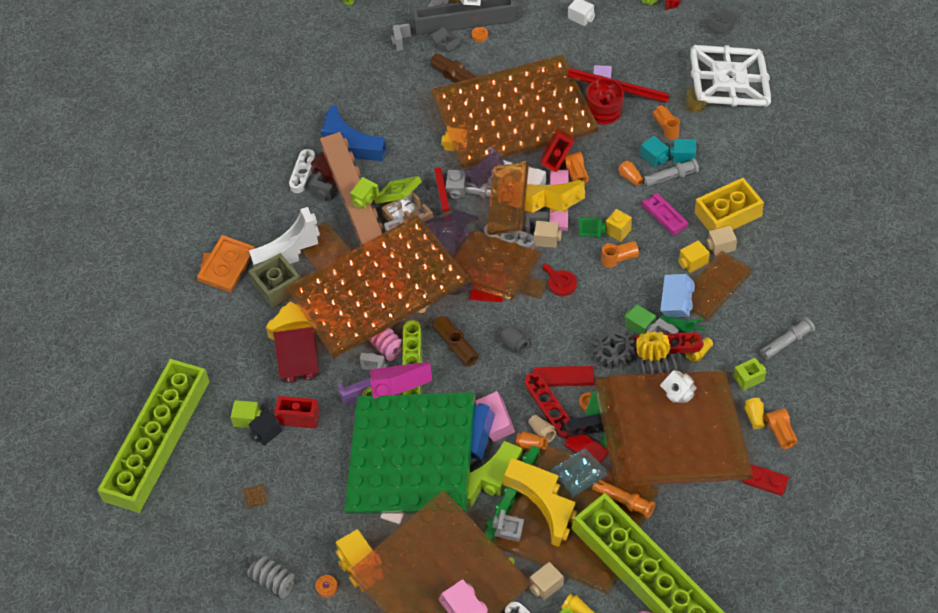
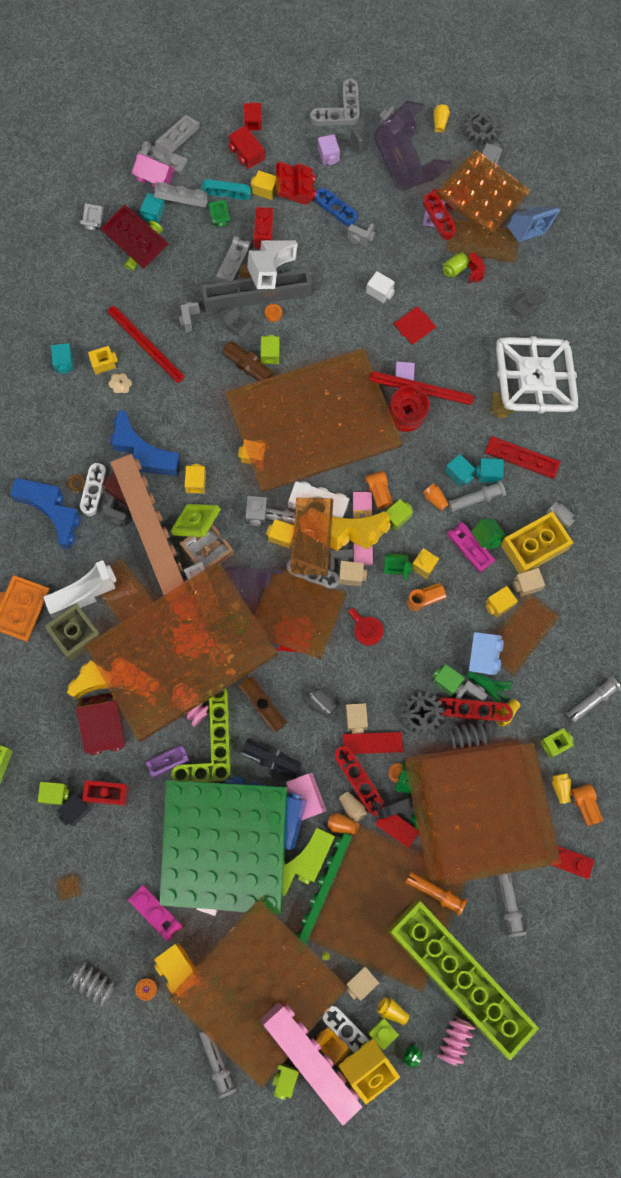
camera: 10 degrees left, 20 degrees up
lime brick [350,177,379,209] -> none
light grey bracket [359,353,388,370] -> none
dark pink slope [370,362,432,398] -> none
red tile [434,167,451,220] -> none
clear purple hinge [463,147,505,187] -> none
light grey bracket [492,509,524,542] -> none
yellow arch [502,458,577,547] -> none
clear orange tile [522,276,547,299] -> none
red brick [540,127,574,172] -> none
clear light blue plate [551,448,608,497] -> none
yellow gear [636,330,670,362] -> none
orange piece [652,105,680,140] -> none
white brick [660,370,697,403] -> none
none -> blue arch [10,478,81,550]
none -> teal brick [51,343,74,374]
none -> clear orange bush [68,475,86,493]
none -> yellow brick [88,346,118,375]
none -> red axle [108,305,184,383]
none -> tan plant [109,373,132,393]
none -> dark pink plate [128,885,183,942]
none -> yellow brick [185,464,206,493]
none -> black piece [241,738,302,779]
none -> lime brick [261,335,280,364]
none -> yellow brick [266,519,296,549]
none -> tan brick [345,703,368,734]
none -> lime brick [386,499,413,532]
none -> red piece [394,306,436,345]
none -> green brick [471,519,506,549]
none -> red tile [484,436,561,479]
none -> light grey pin [497,872,527,938]
none -> light grey brick [546,502,575,529]

